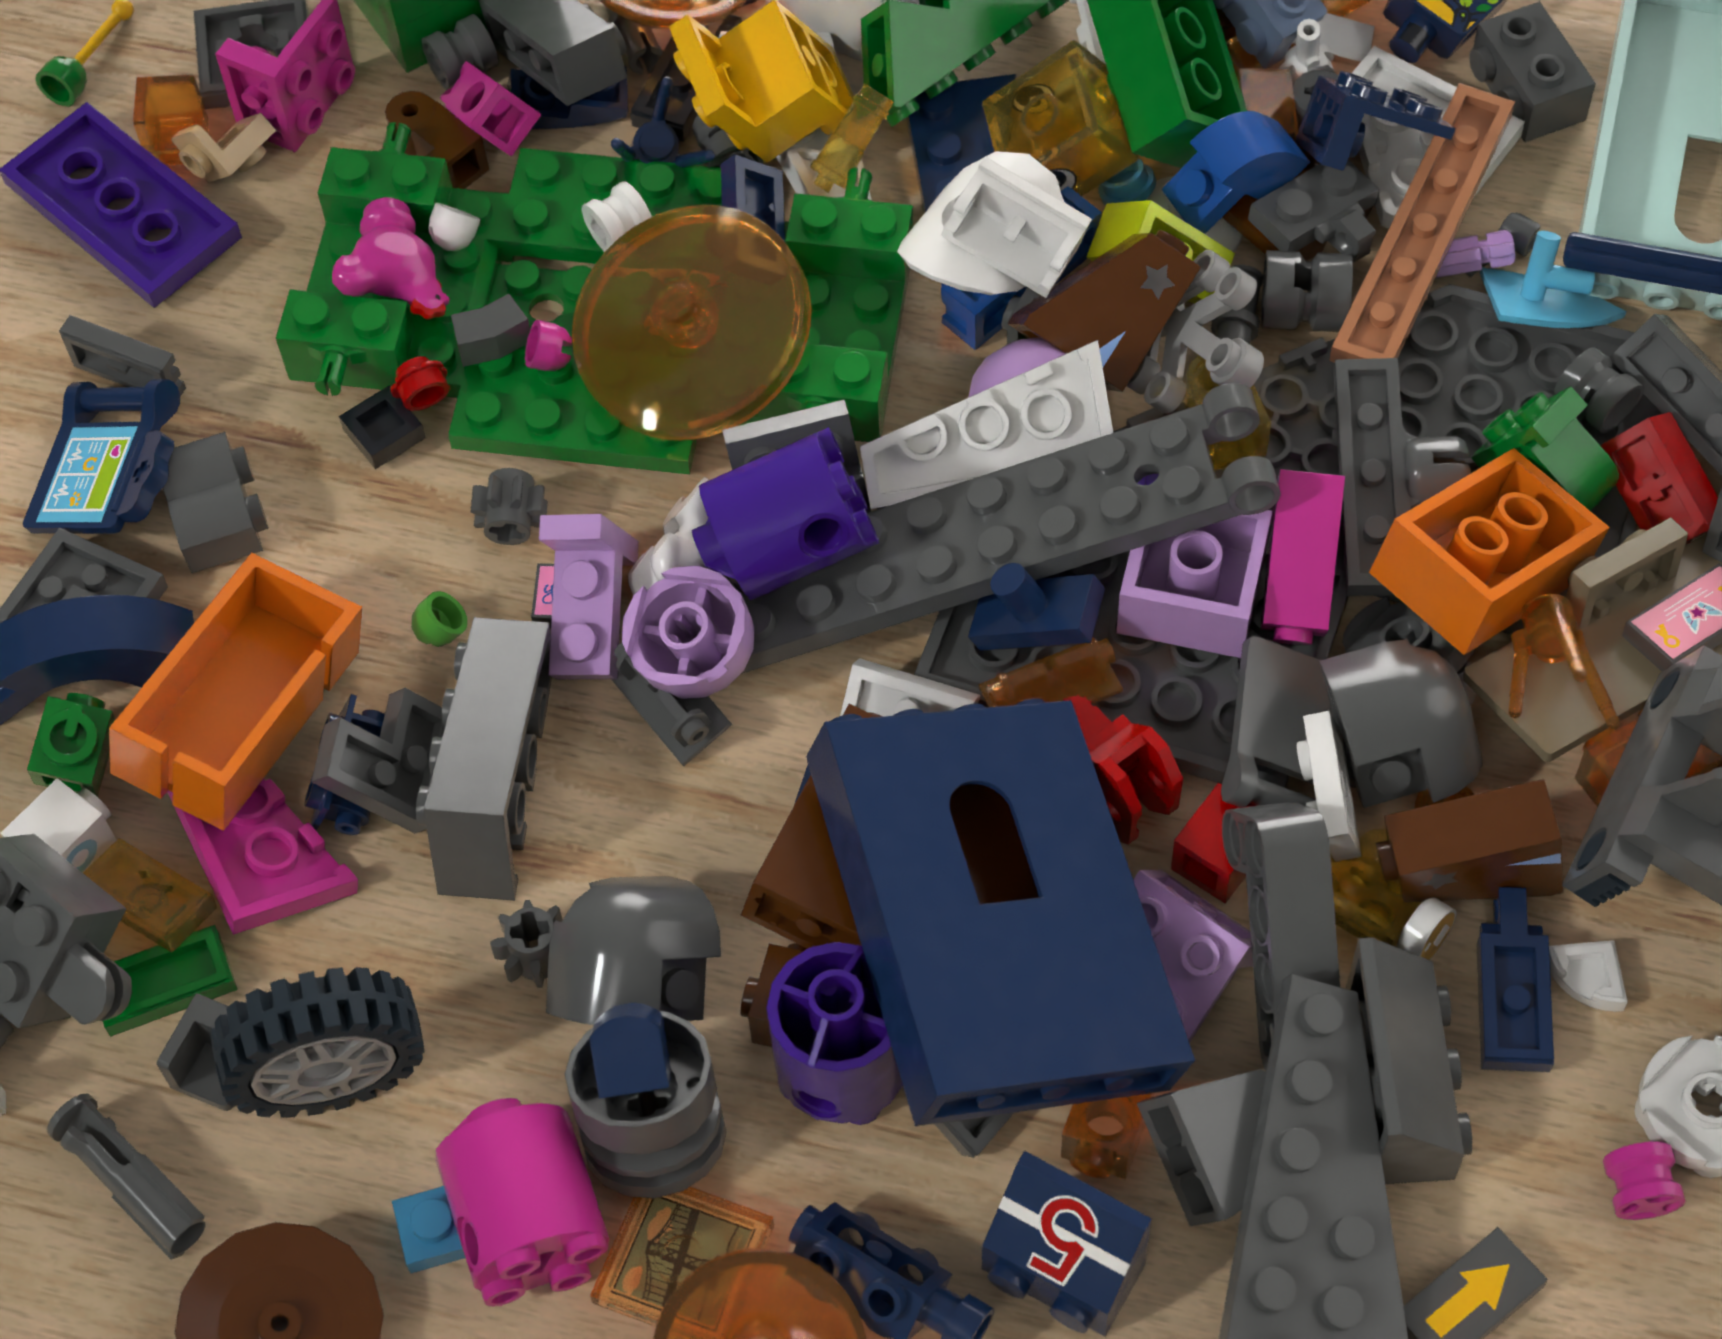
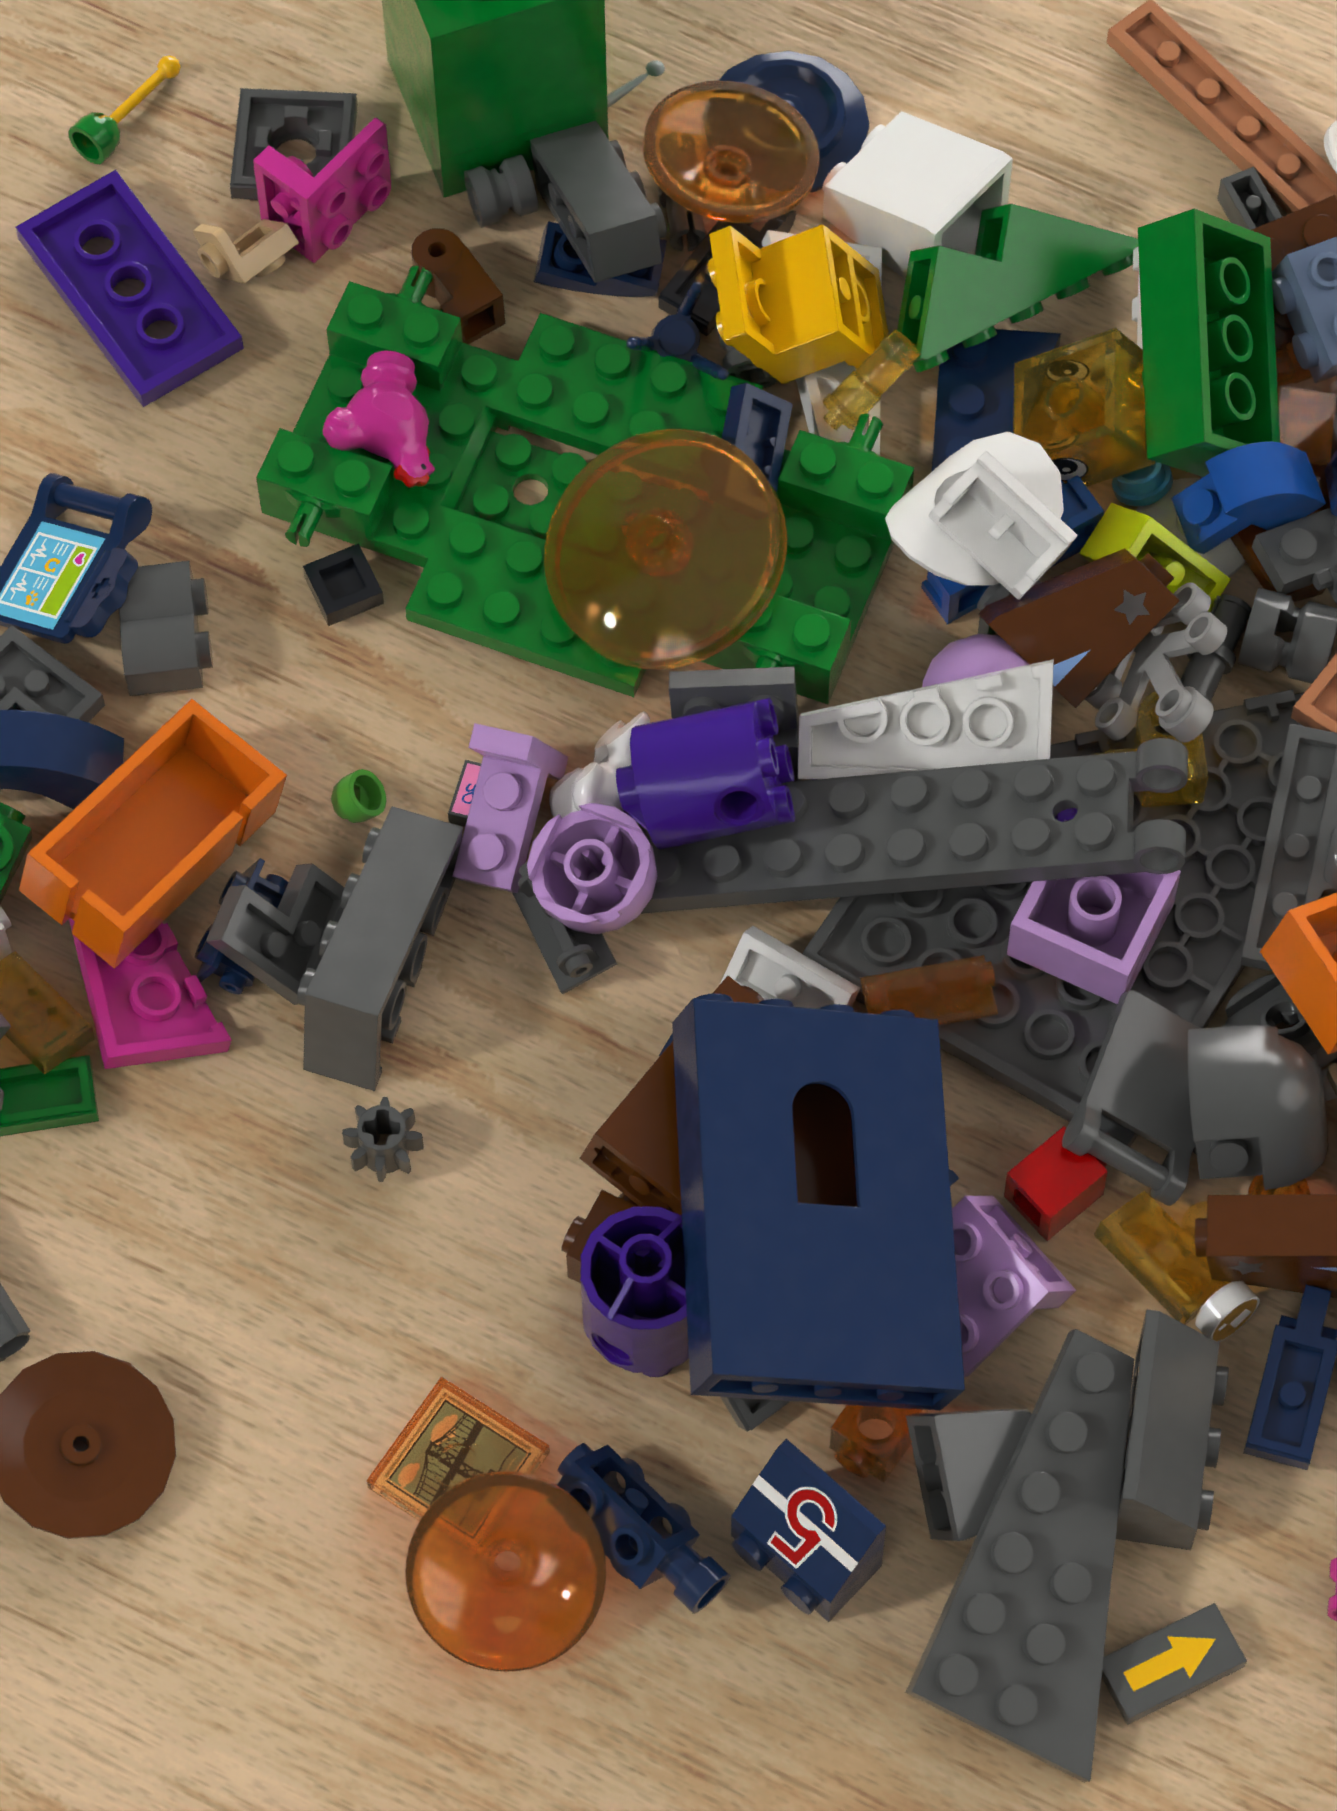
camera: 10 degrees right, 5 degrees up
dark grey tile [59,315,186,396] -> none
clear orange panel [133,74,208,165] -> none
dark grey panel [157,993,233,1111] -> none
black wheel [211,967,425,1118] -> none
red plate [391,356,450,411] -> none
dark azure plate [392,1186,466,1274] -> none
white hinge [429,202,481,251] -> none
dark pink cylinder [435,1098,609,1307] -> none
dark pink leg [439,61,542,156] -> none
dark grey piece [451,294,530,367] -> none
dark grey gear [470,468,548,545] -> none
dark pink hinge [525,320,573,371] -> none
dark grey brick [546,876,721,1025] -> none
dark grey wheel [565,1011,727,1198] -> none
white wheel [582,182,655,257] -> none
dark blue piece [589,1003,671,1099] -> none
dark blue tile [968,563,1105,650] -> none
red hinge [1063,694,1183,845] -> none
dark grey beam [1222,802,1340,1072] -> none
dark pink slope [1261,469,1345,645] -> none
white plate [1297,711,1362,862] -> none

